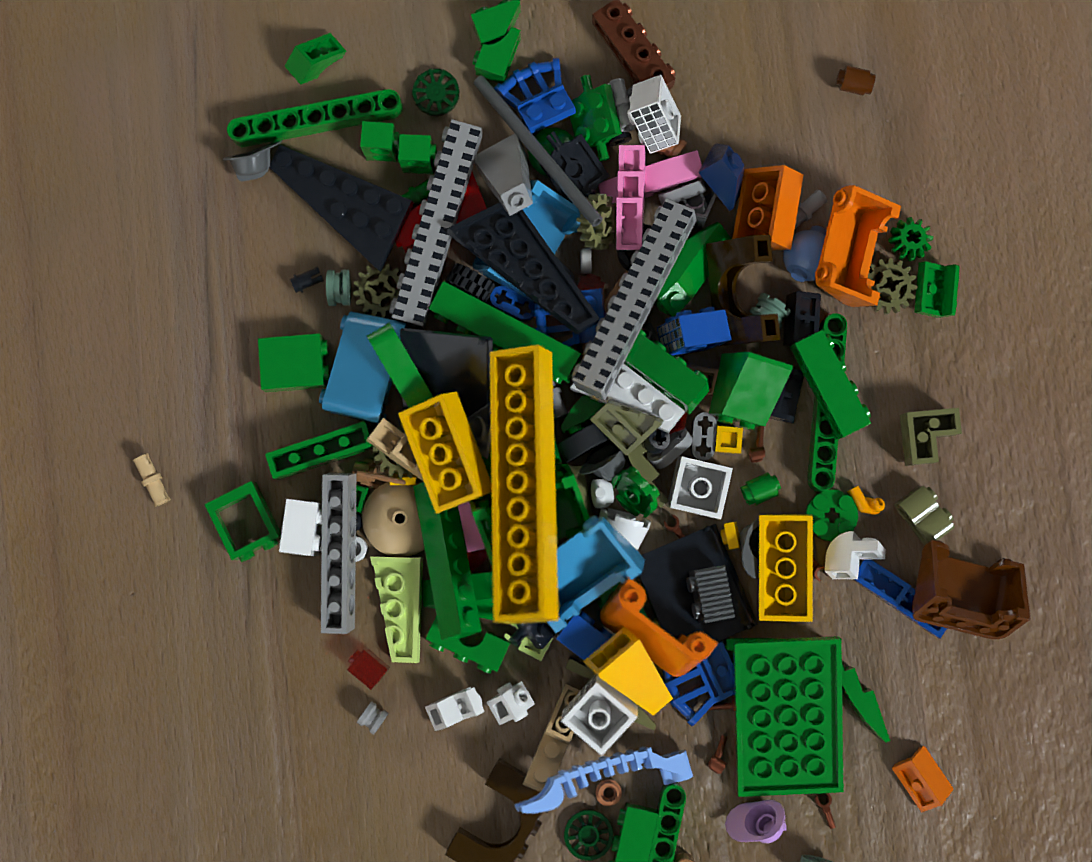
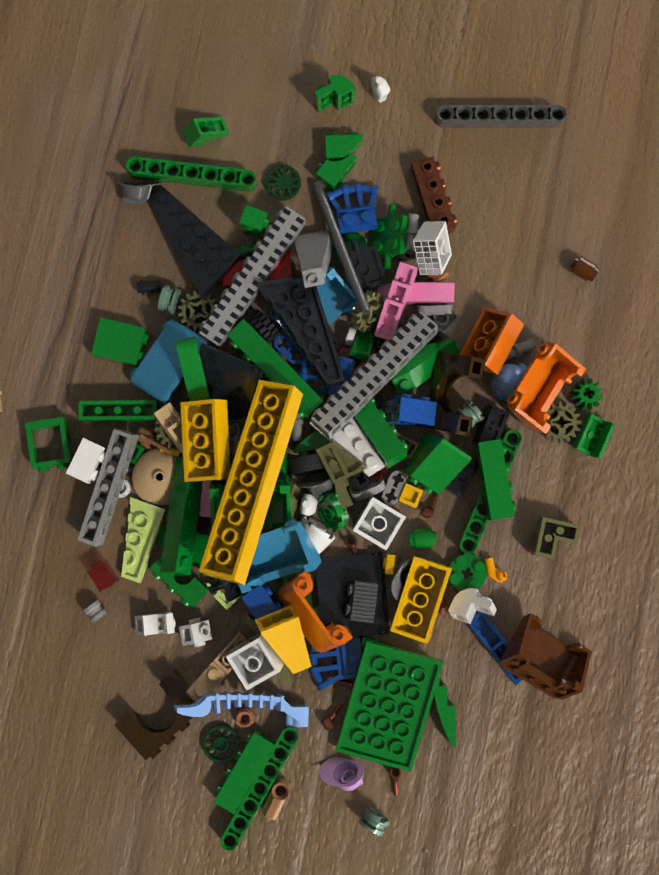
camera: 10 degrees right, 0 degrees up
green brick [360,121,400,162] -> none
dark blue slope [698,143,744,211] -> none
orange panel [892,746,953,813] -> none
olive brick [894,486,955,545] -> none
none -> green tile [349,330,375,361]

